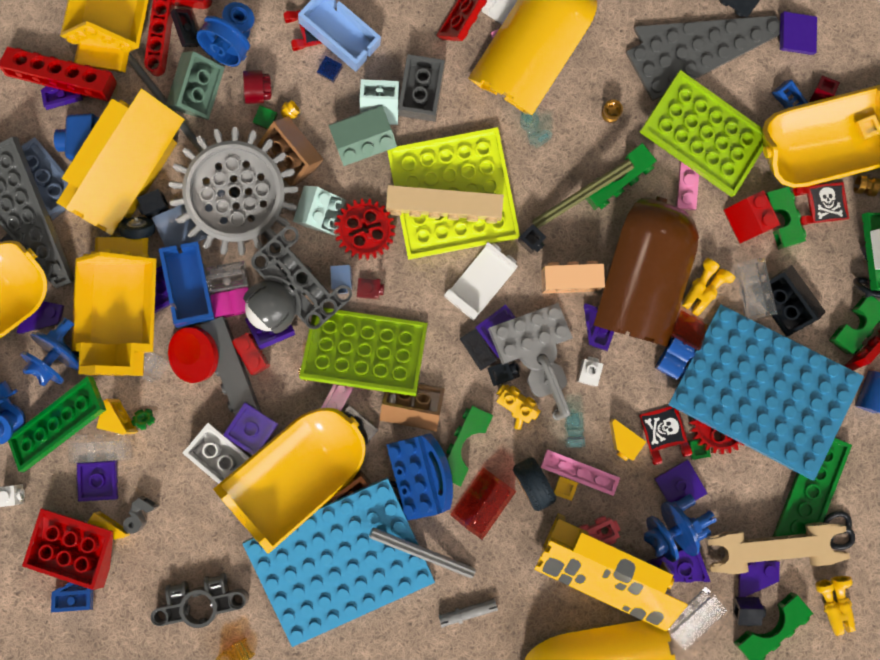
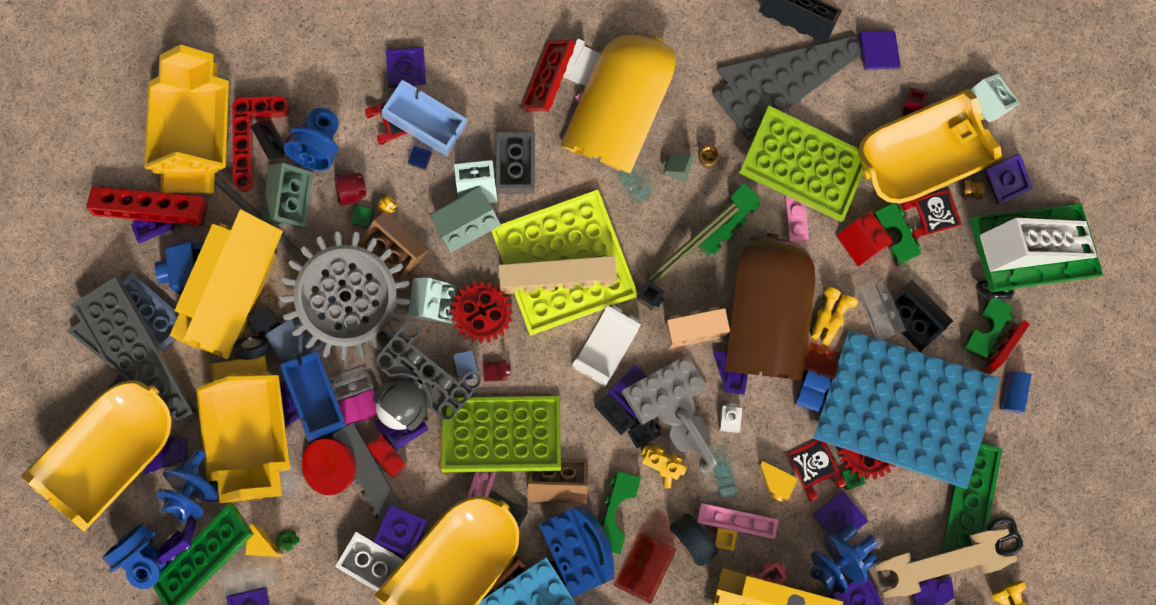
camera: 15 degrees left, 5 degrees down
blue slope [772,79,808,109] -> none
none -> dark purple wing [156,516,197,565]
none -> sand green slope [662,153,694,182]

